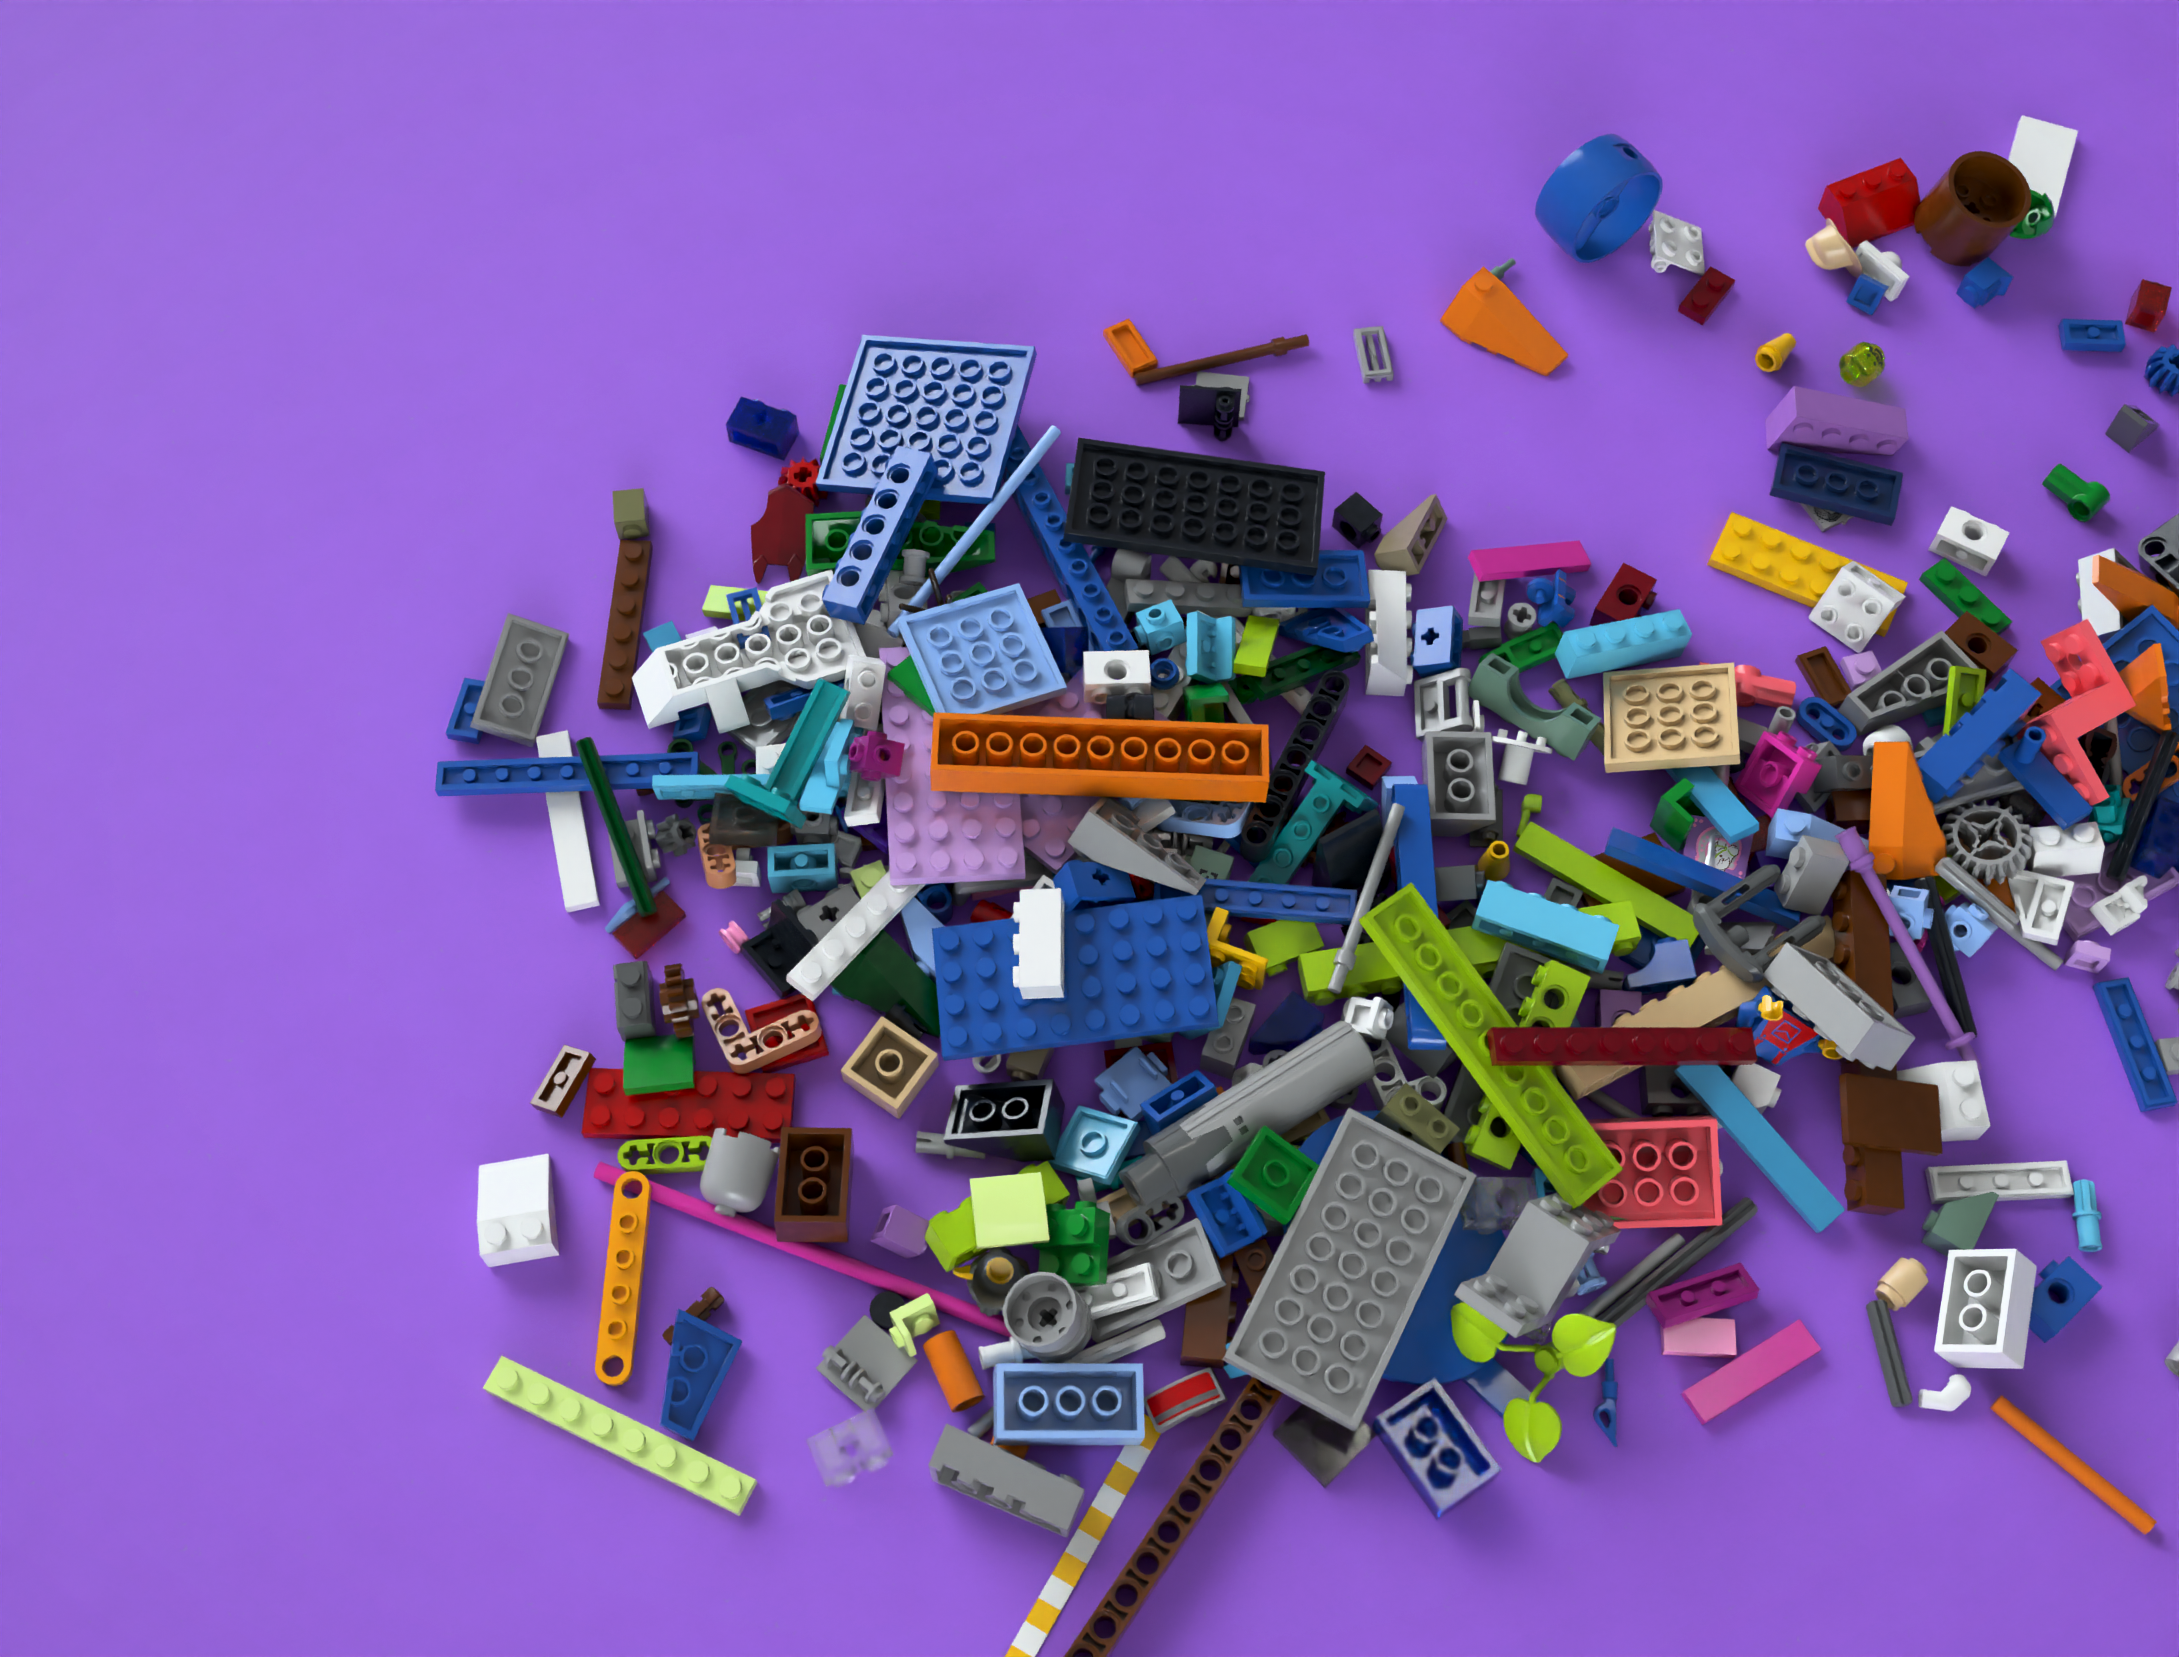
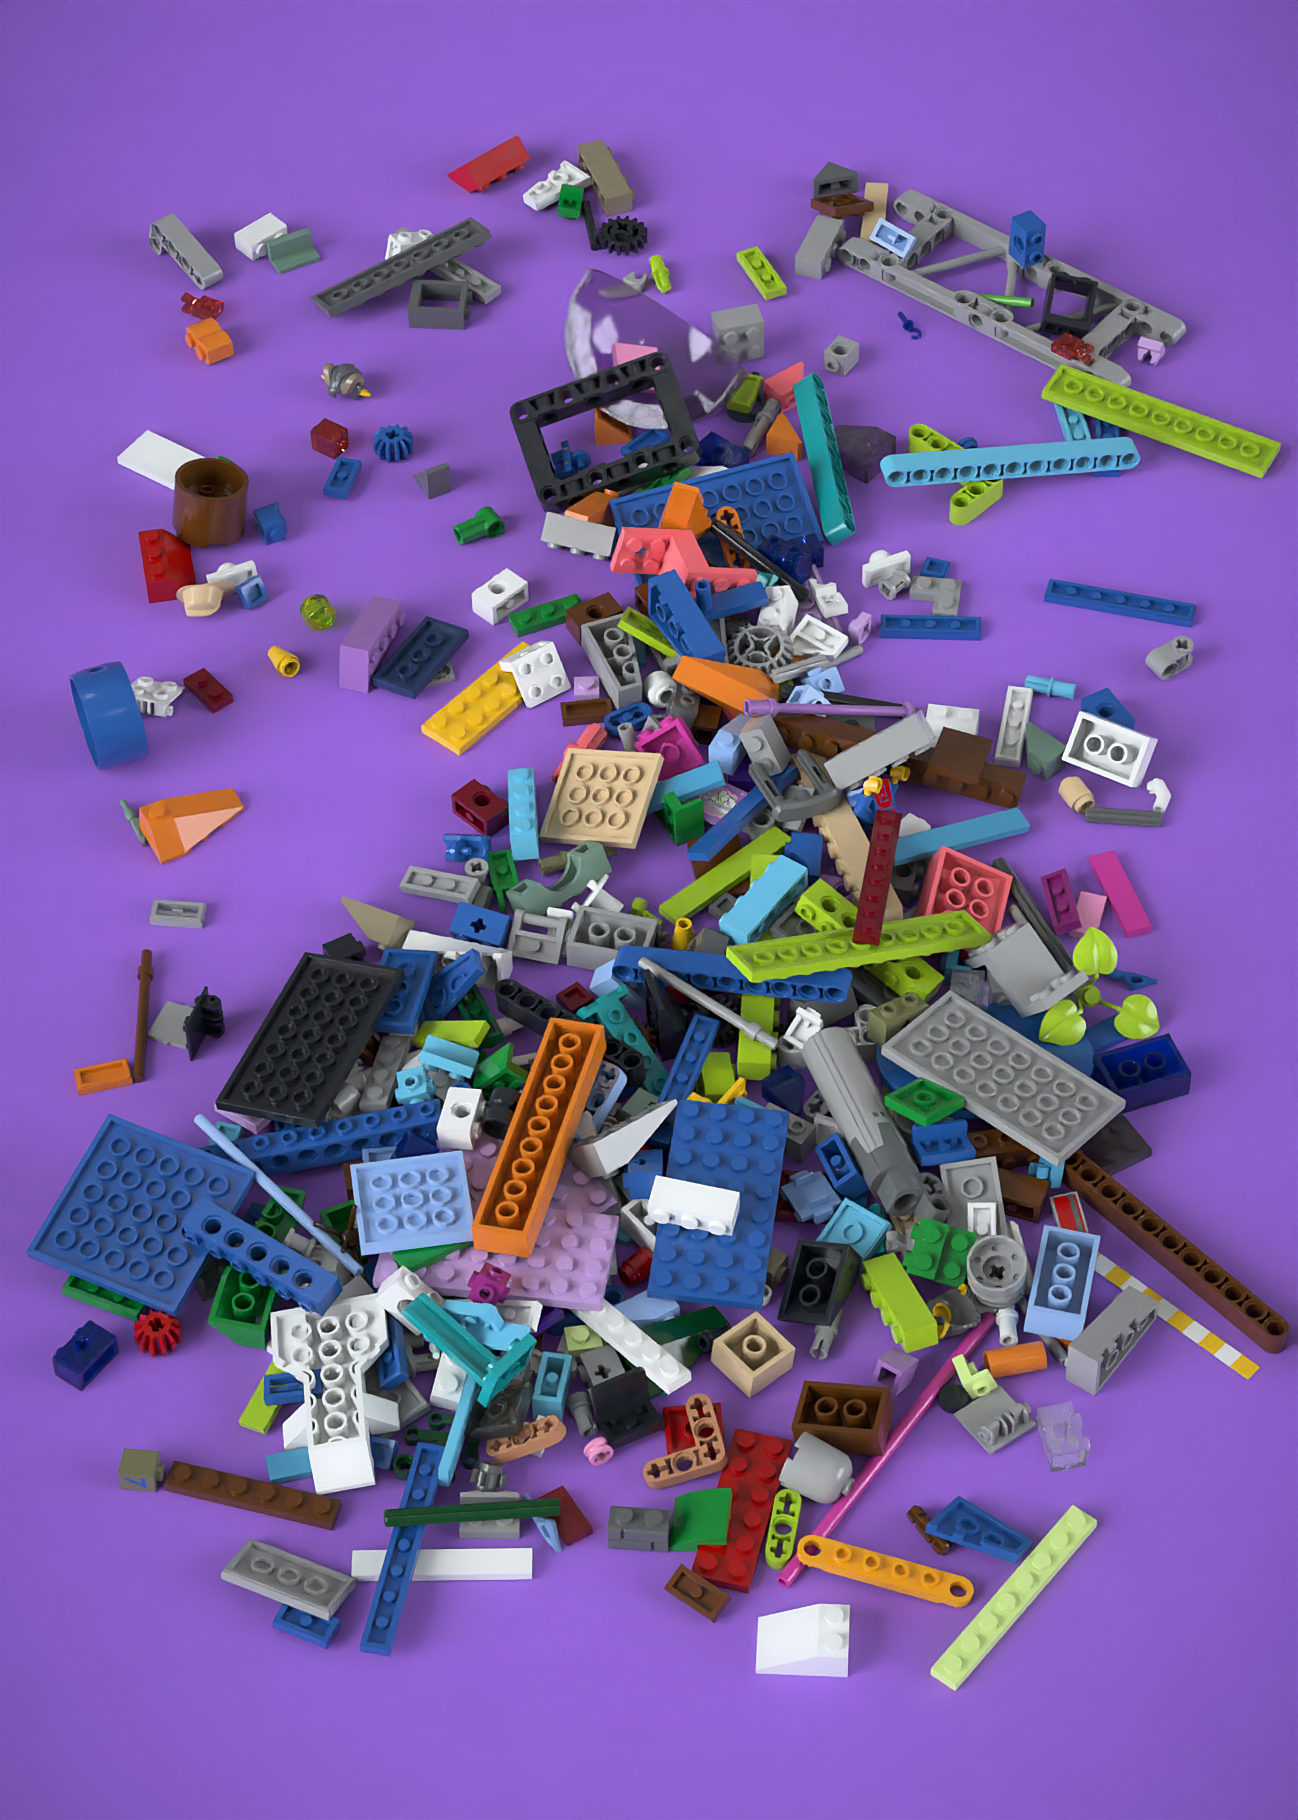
camera: 75 degrees left, 15 degrees down
reddish brown gear [659,963,700,1039] -> none
dark red shield [751,483,814,584] -> none
yellowish green slope [970,1172,1049,1249] -> none
dark pink tile [1468,540,1592,582] -> none
orange piece [1990,1395,2157,1535] -> none

